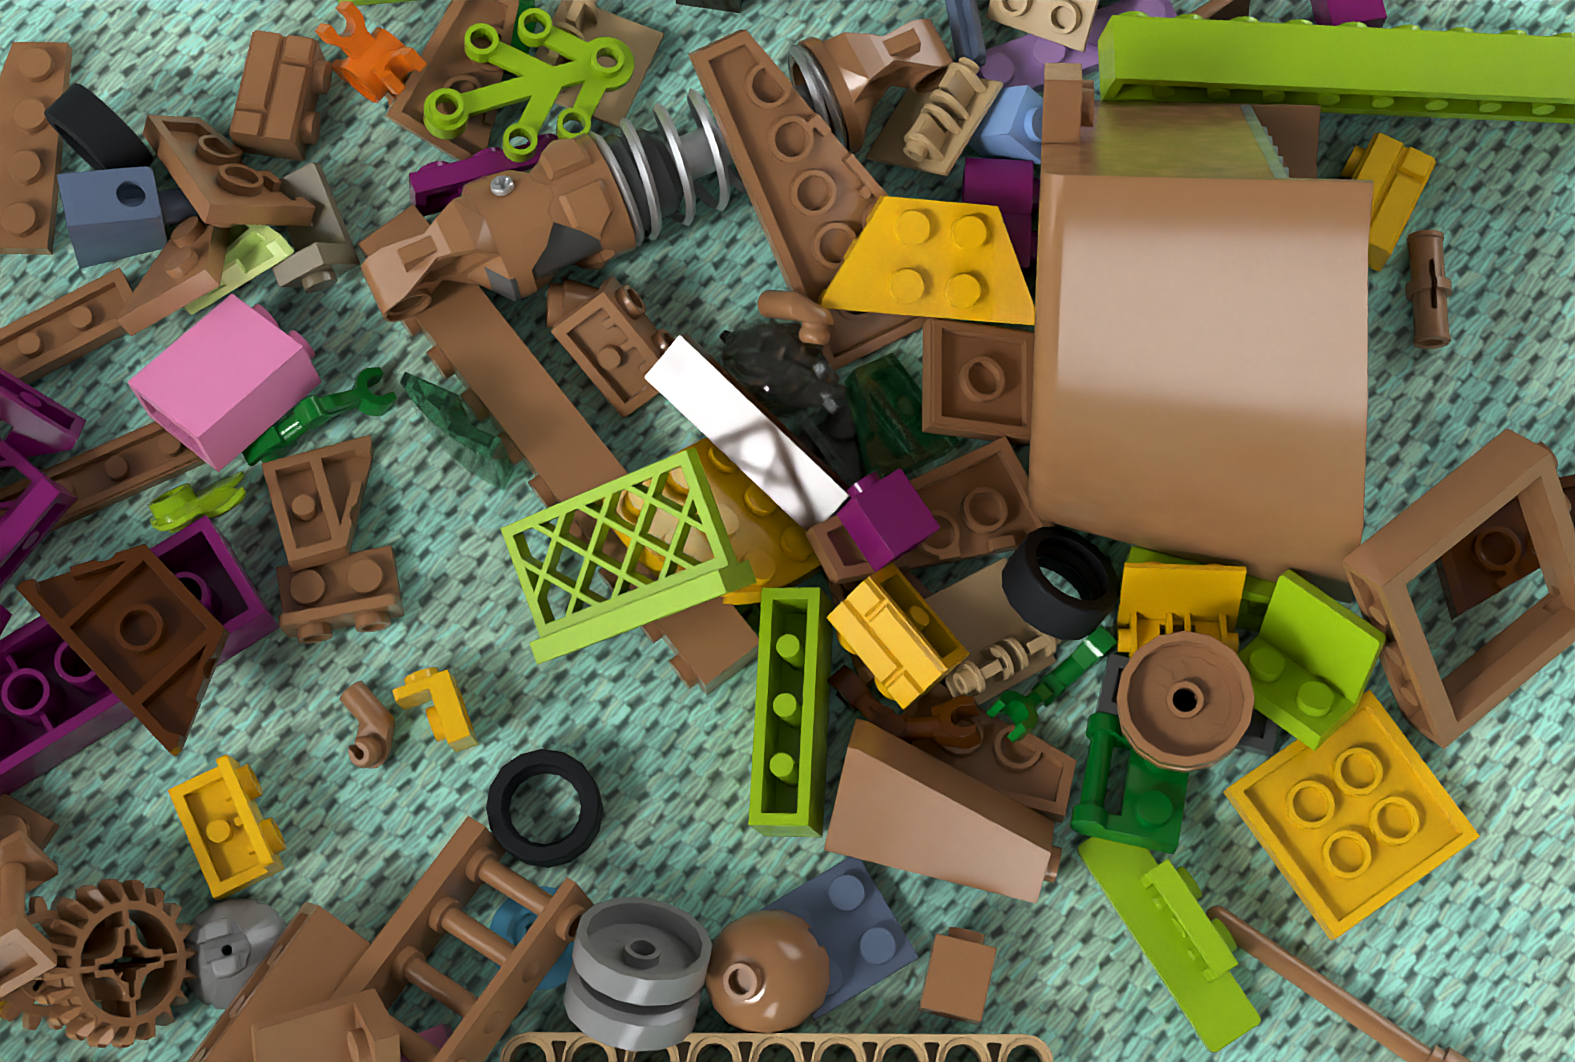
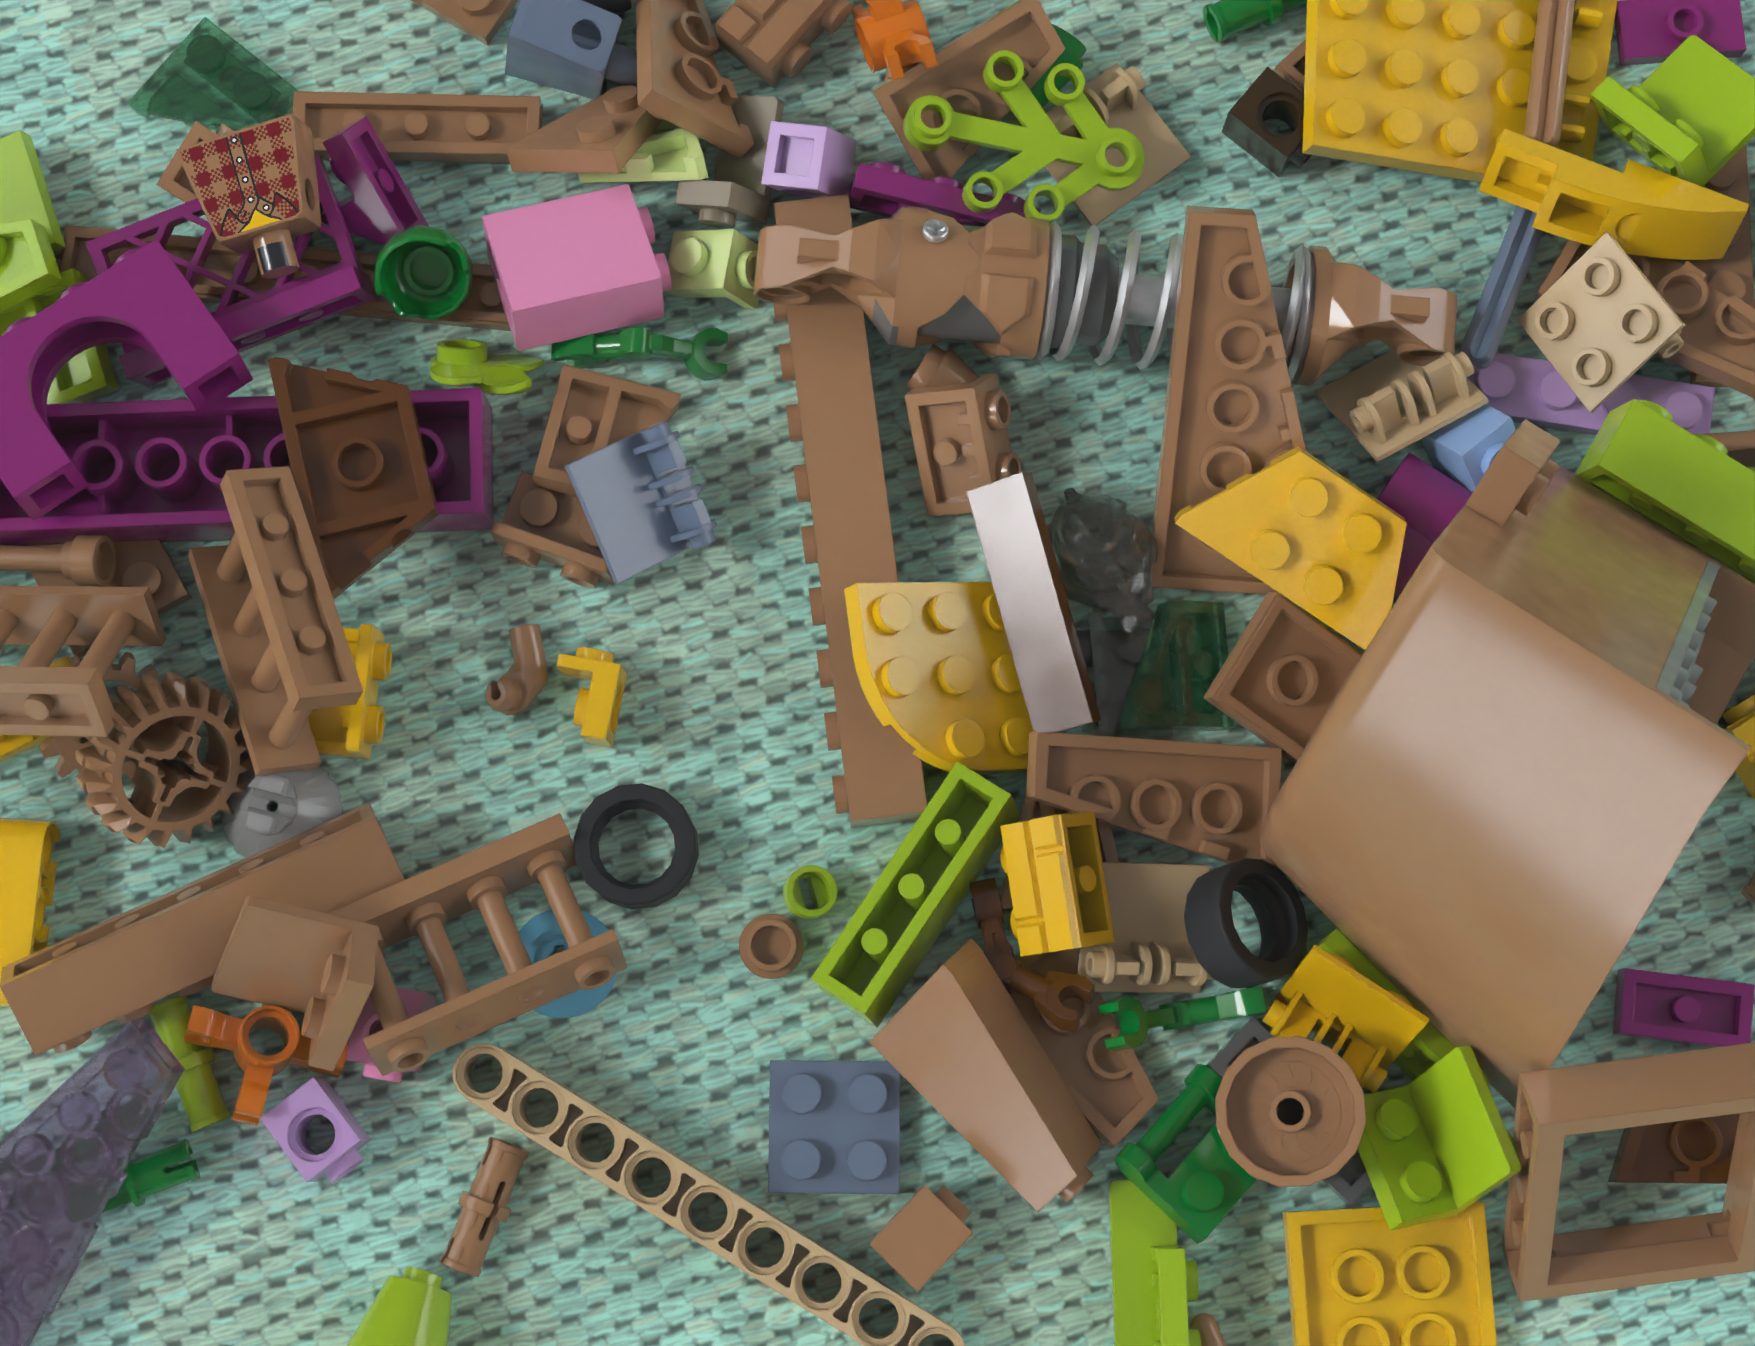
camera: 30 degrees right, 5 degrees up
clear green slope [400,372,514,491] -> none
lime fence [500,448,757,665] -> none
light grey wheel [563,897,713,1051] -> none
medium nougat cylinder [705,910,830,1033] -> none
medium nougat arm [758,290,835,345] -> none
magenta brick [836,468,941,572] -> none
none -> medium nougat fence [188,466,363,776]
none -> green hair [375,225,473,320]
none -> sand blue hinge [564,420,717,584]
none -> yellowish green bracket [665,229,759,308]
none -> medium nougat plate [739,914,804,979]
none -> lavender brick [761,121,857,198]
none -> lime hinge [783,865,838,919]
none -> magenta plate [1613,968,1755,1047]

